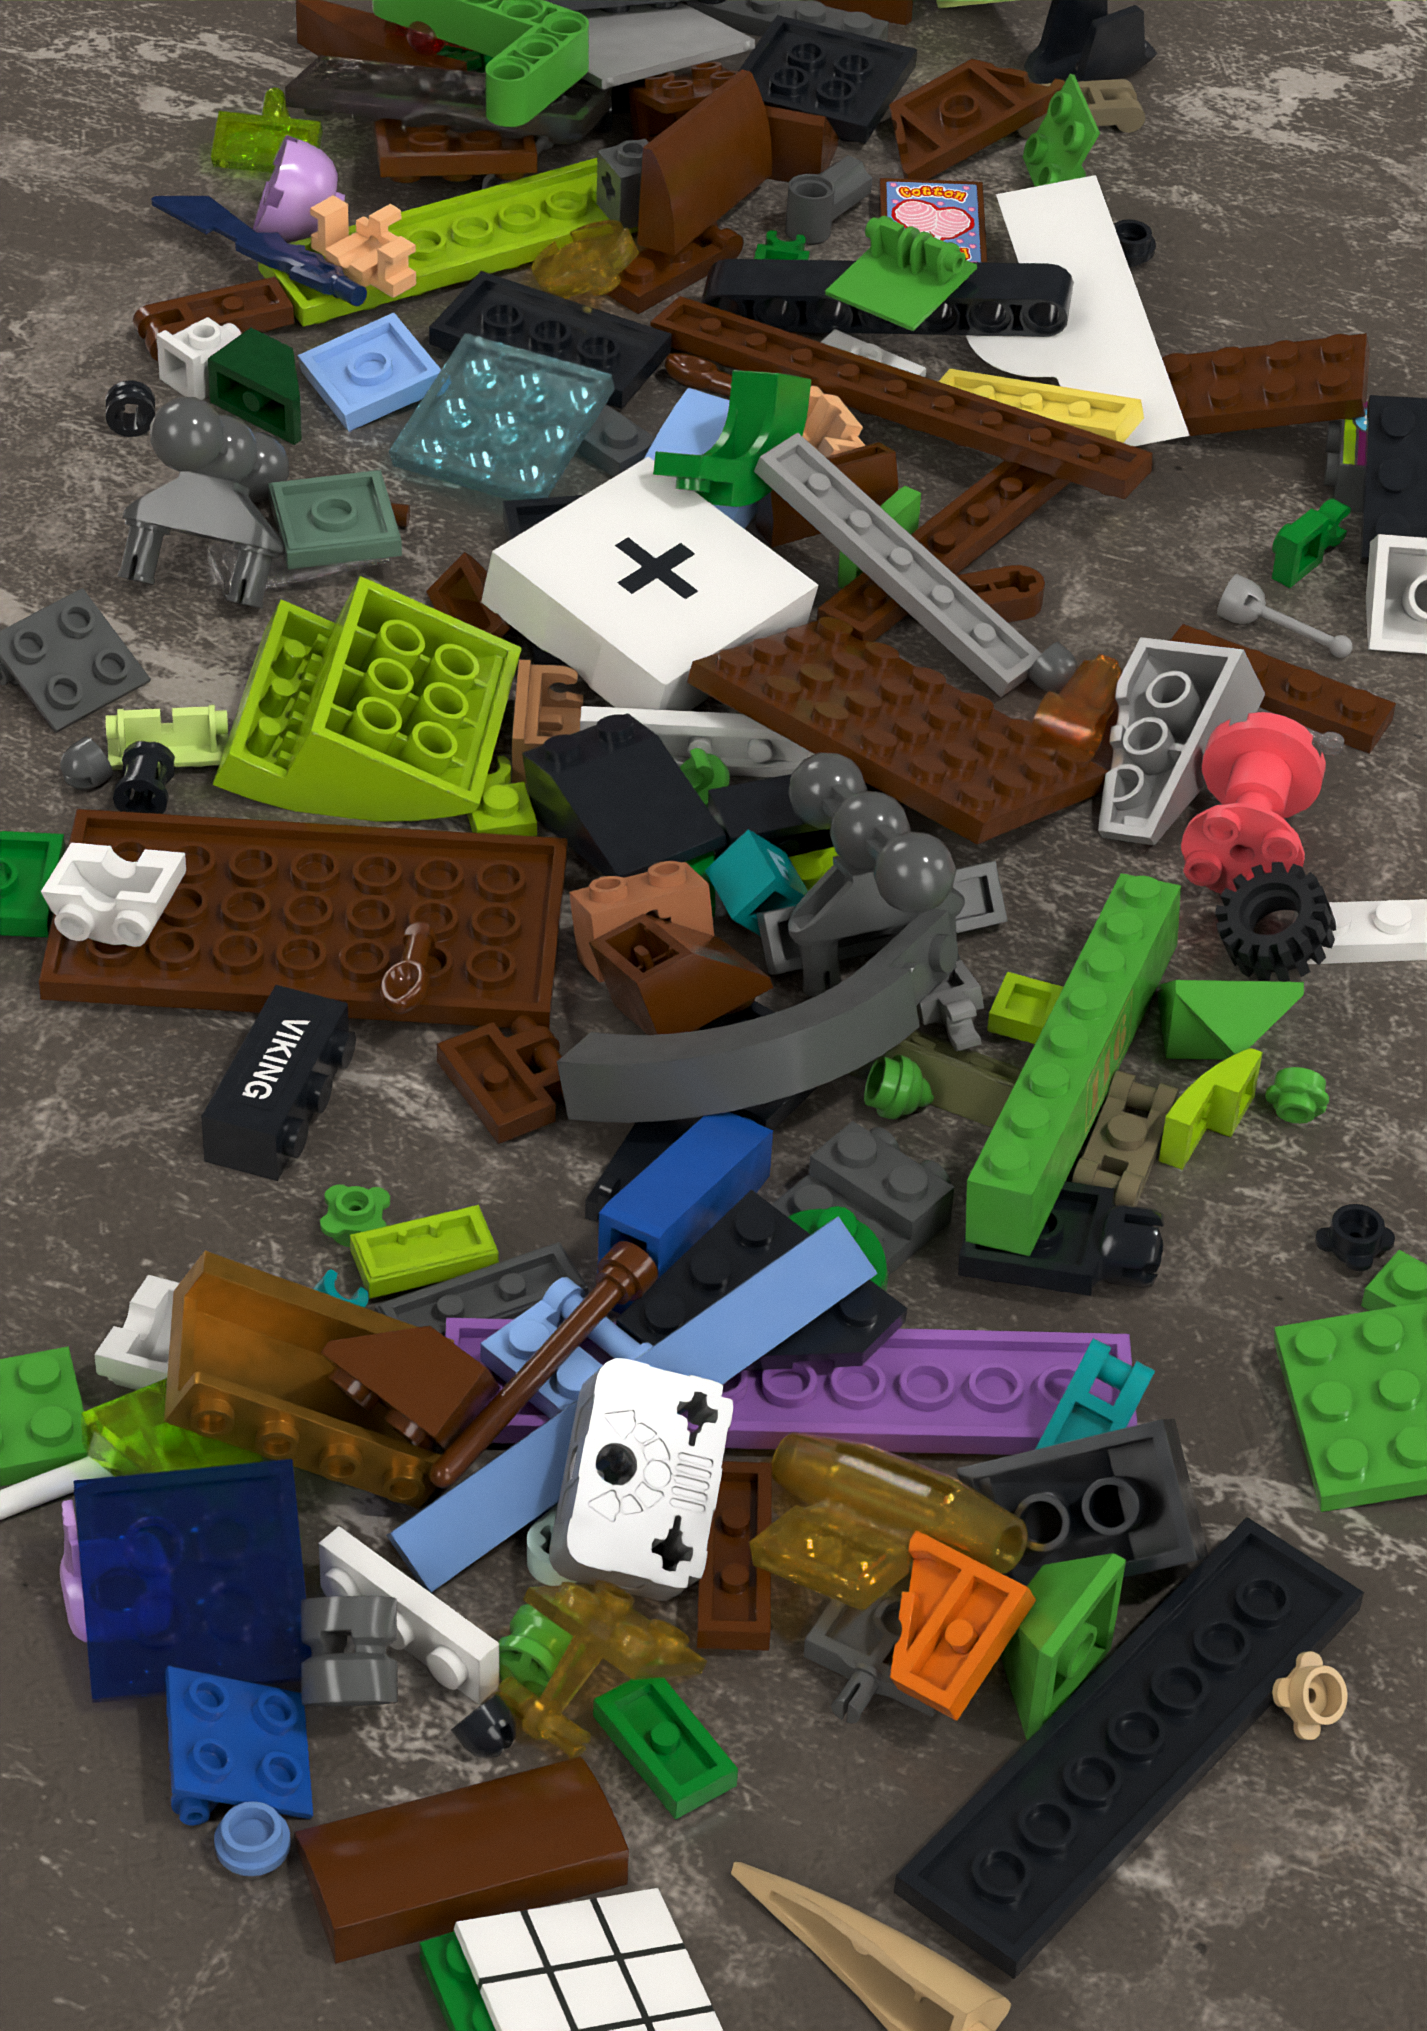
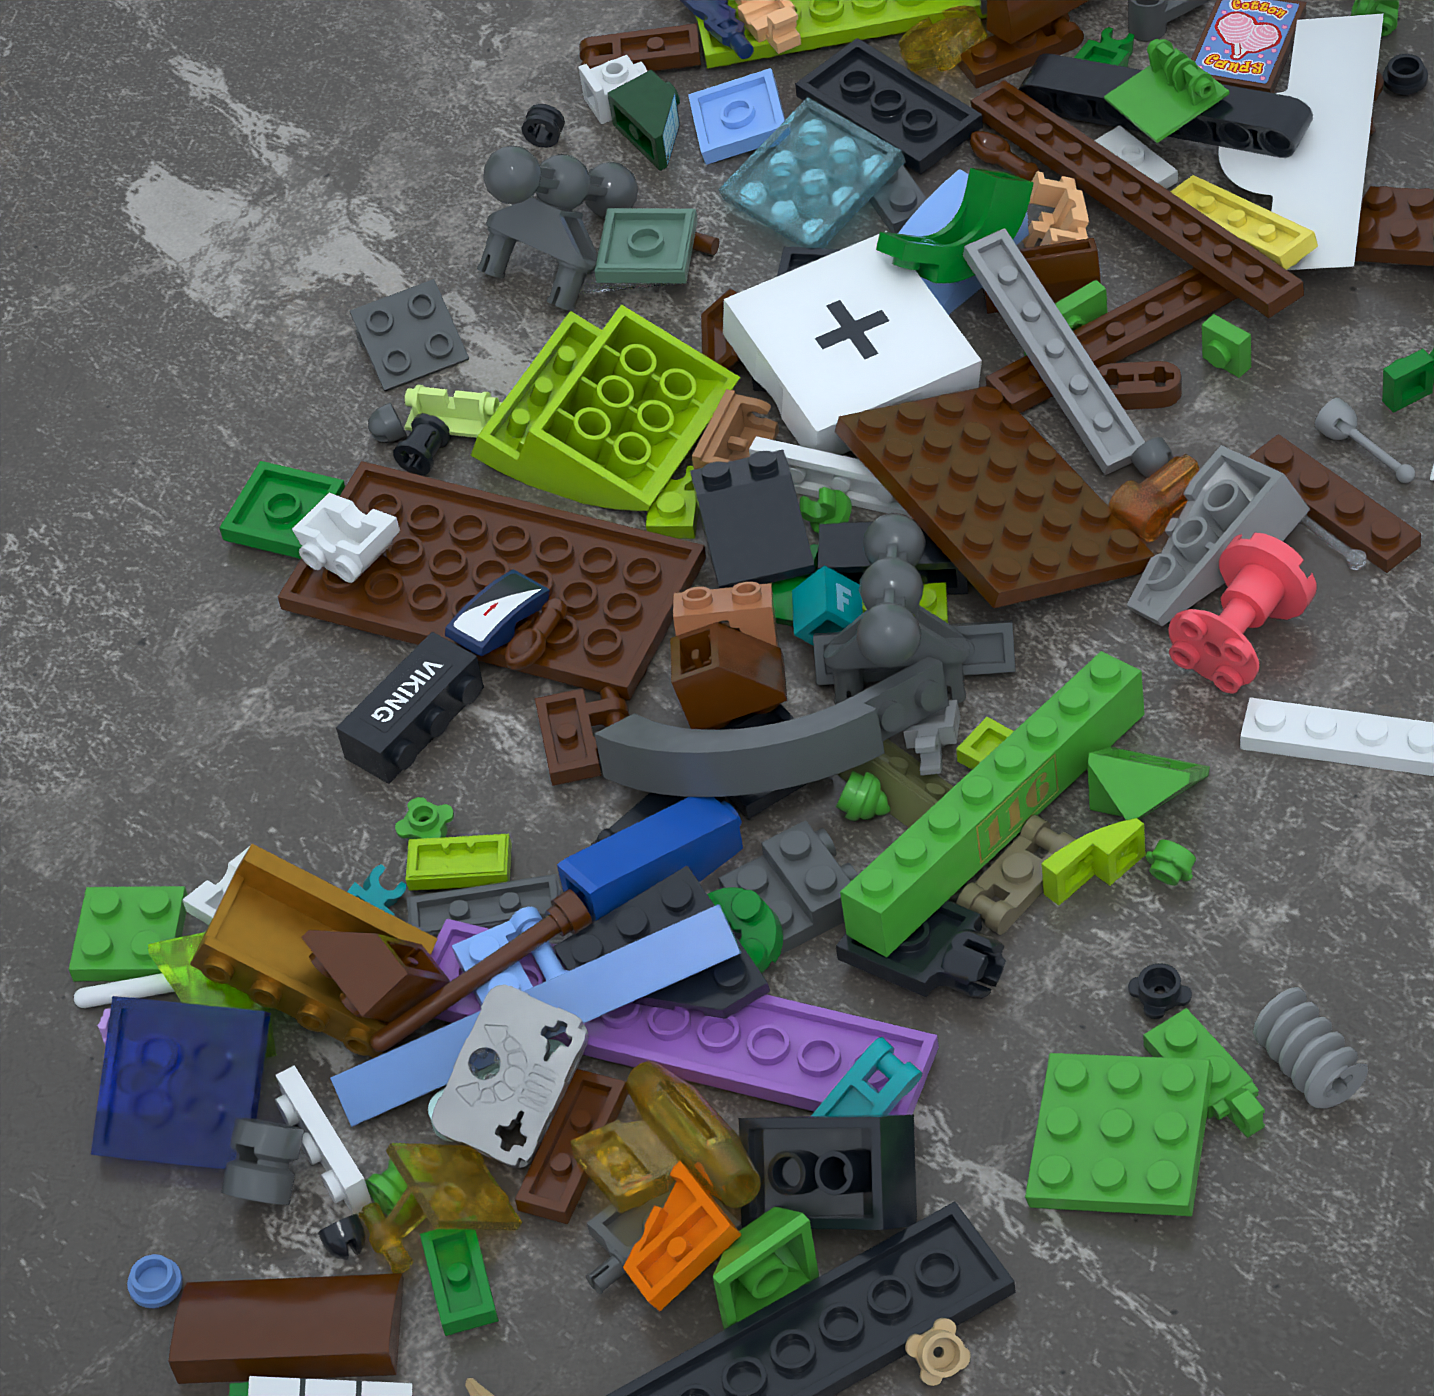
camera: 30 degrees right, 5 degrees up
blue hinge [165,1666,313,1825] -> none
black tyre [1215,862,1336,982] -> none
none -> slope [445,569,550,657]
none -> bright green plate [1202,314,1251,378]

